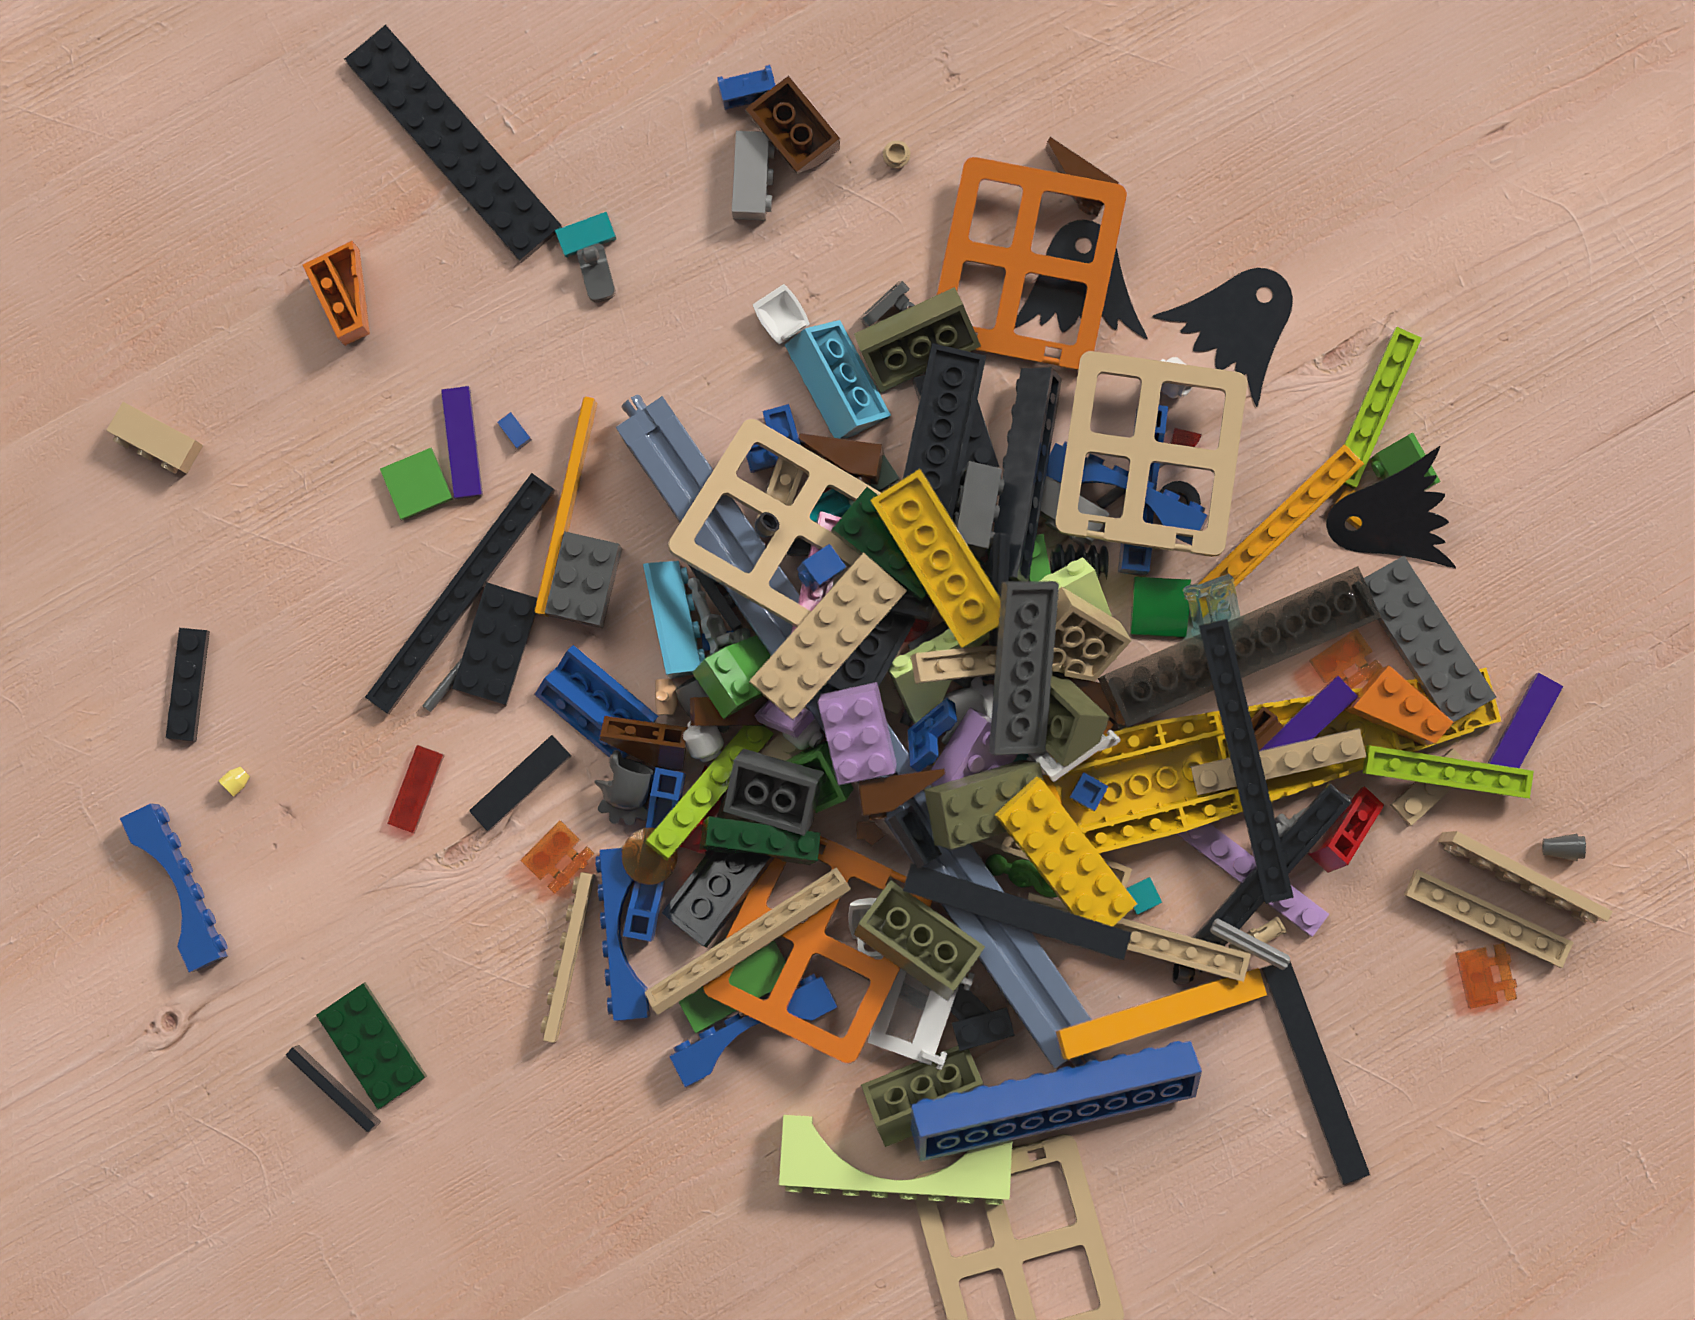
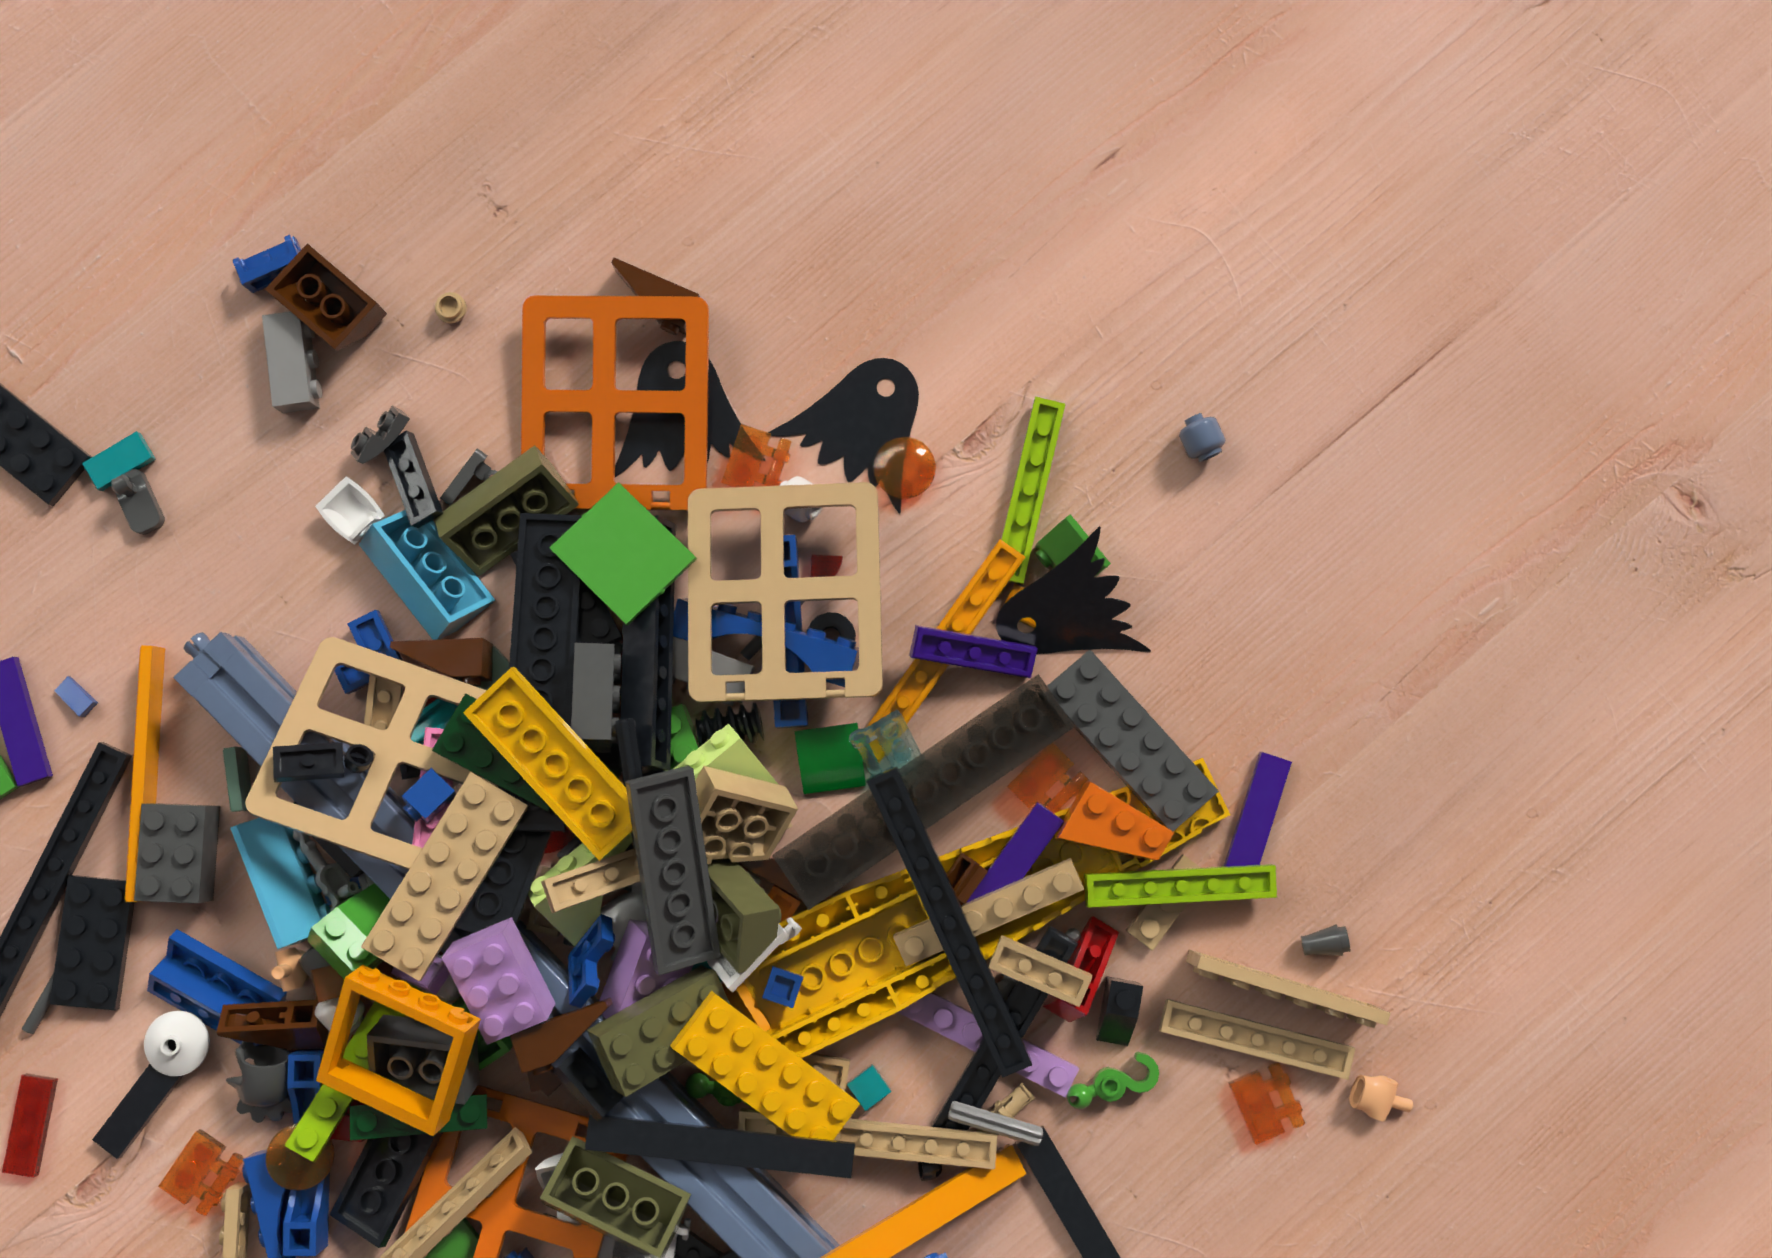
camera: 15 degrees left, 0 degrees up
none -> white dish [144,1011,210,1076]
none -> sand green tile [223,747,251,812]
none -> black plate [273,742,344,782]
none -> light orange window [316,965,481,1136]
none -> dark grey slope [351,406,410,464]
none -> black plate [384,430,444,528]
none -> bright green piece [549,482,697,626]
none -> clear orange plate [721,424,792,487]
none -> clear orange dish [874,437,936,500]
none -> dark purple tile [909,625,1038,678]
none -> tan plate [988,935,1092,1007]
none -> bright green piece [1067,1052,1159,1109]
none -> black slope [1096,976,1143,1046]
none -> sand blue head [1179,413,1226,462]
none -> light nougat piece [1349,1075,1413,1121]

